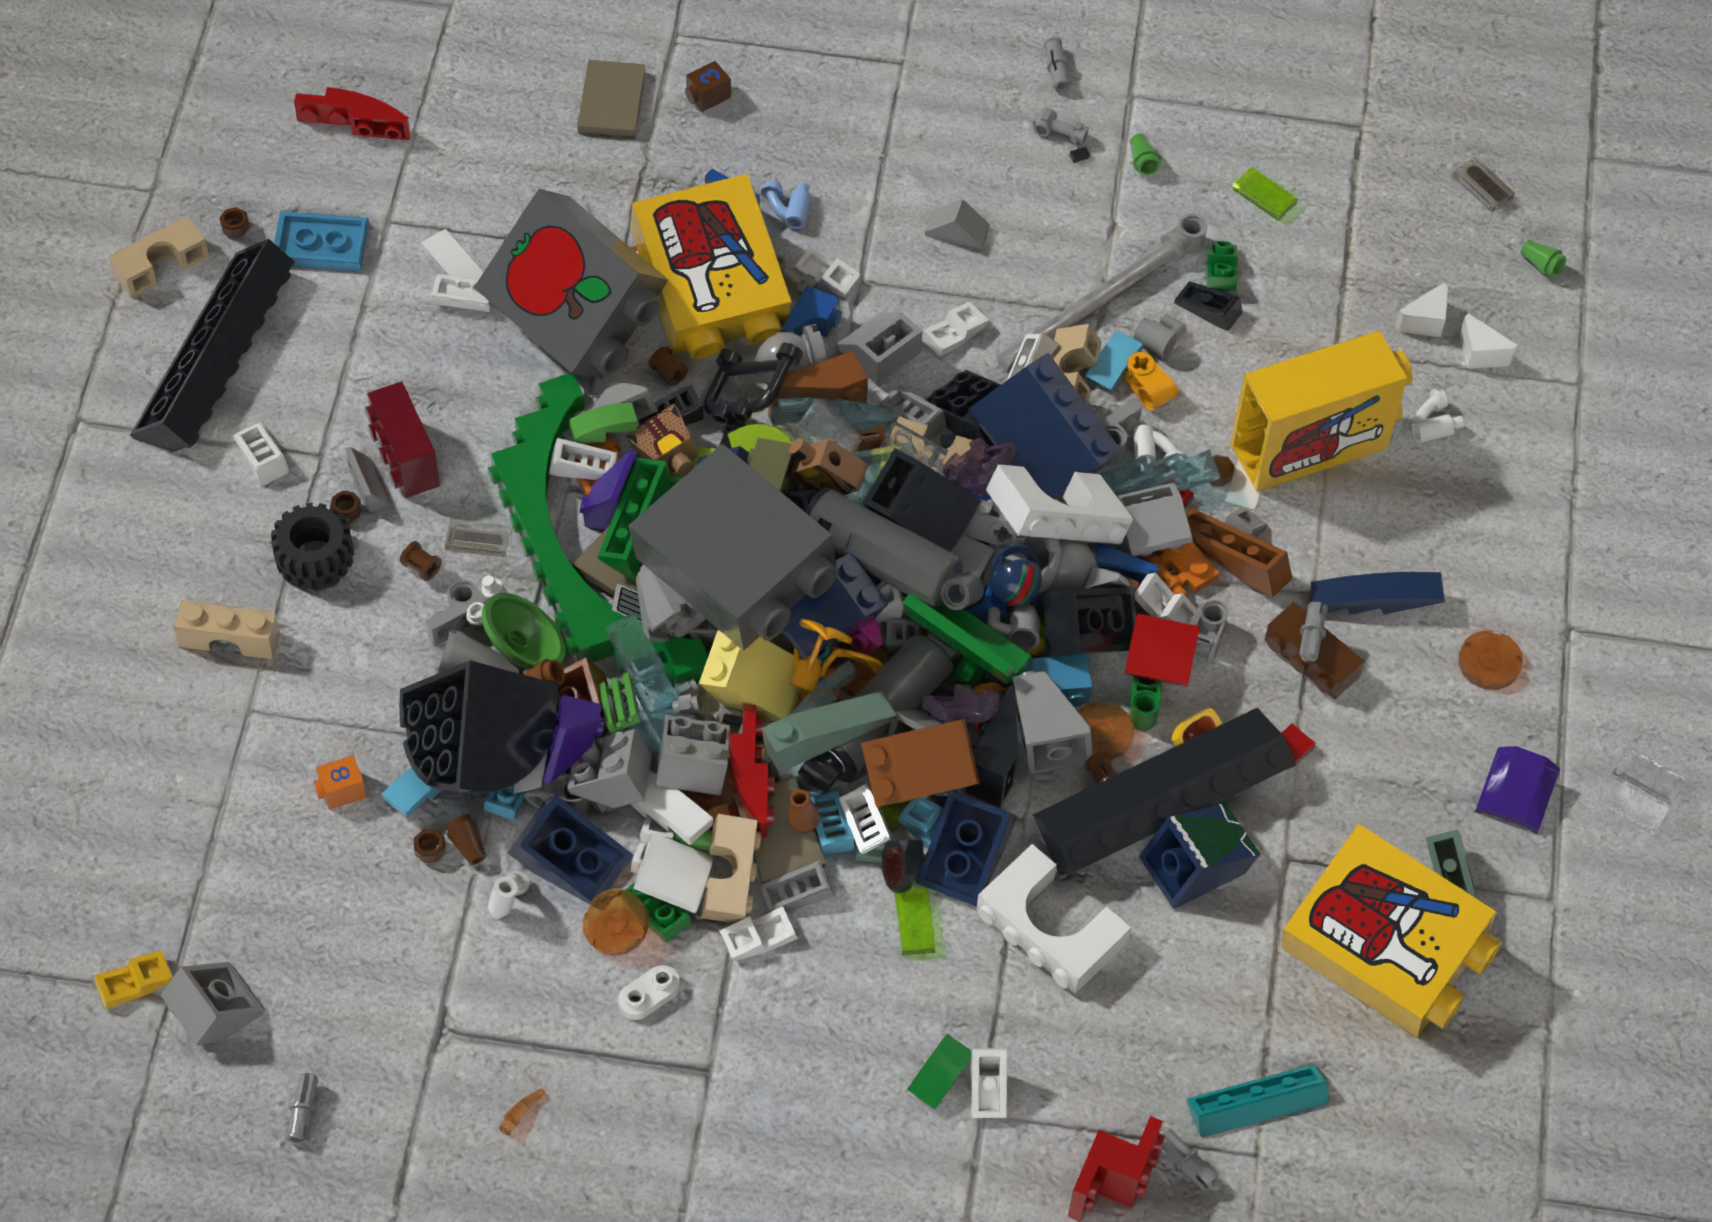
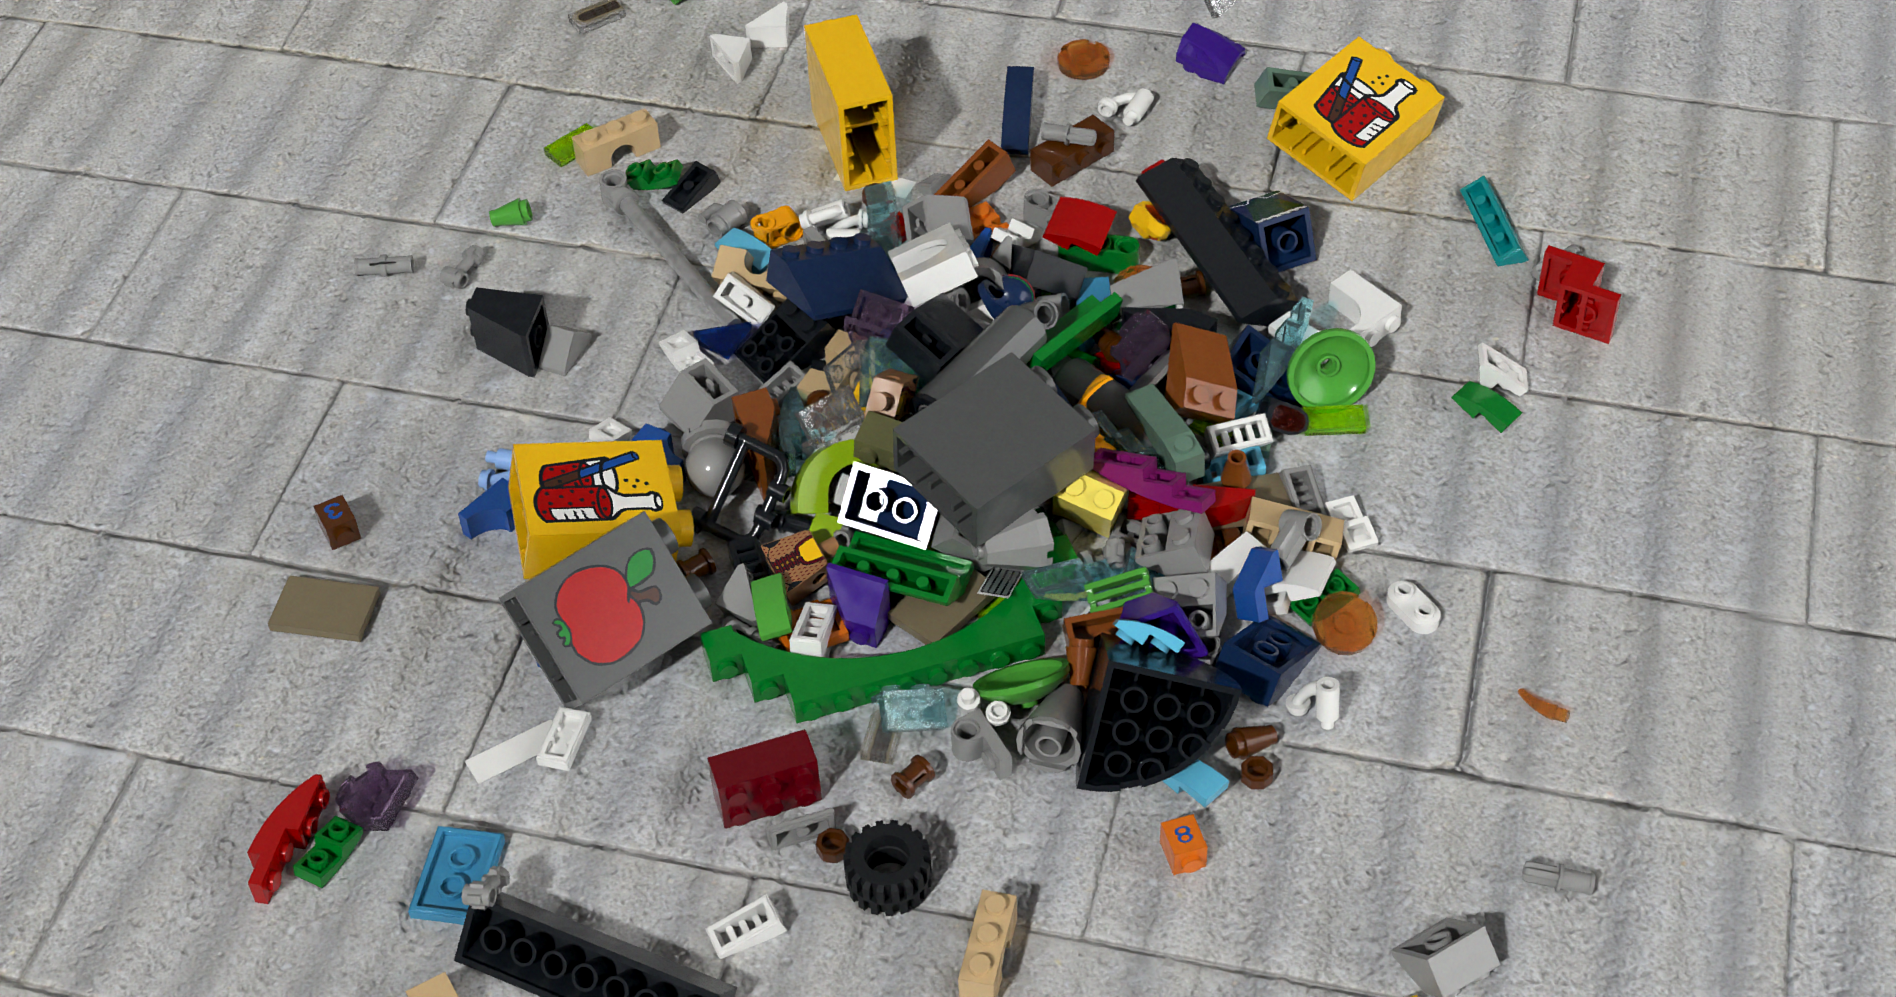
camera: 80 degrees left, 10 degrees down
reddish brown tile [219,207,250,238] -> none
black piece [1069,147,1090,163] -> none
none -> green slope [293,816,363,888]
none -> clear purple slope [335,761,419,831]
none -> light grey bar [462,866,510,910]
none -> black slope [465,287,549,378]
none -> tan arch [572,108,661,177]
none -> clear blue slope [693,322,752,360]
none -> white plant [799,198,850,229]
none -> clear light blue bracket [871,684,948,733]
none -> magenta slope [1093,448,1216,514]
none -> white plant [1098,88,1154,126]
none -> medium azure slope [1113,619,1185,654]
none -> blue slope [1233,547,1283,623]
none -> clear light blue slope [1252,297,1314,404]
none -> light grey piece [1270,509,1322,571]
none -> bright green dish [1287,328,1376,412]

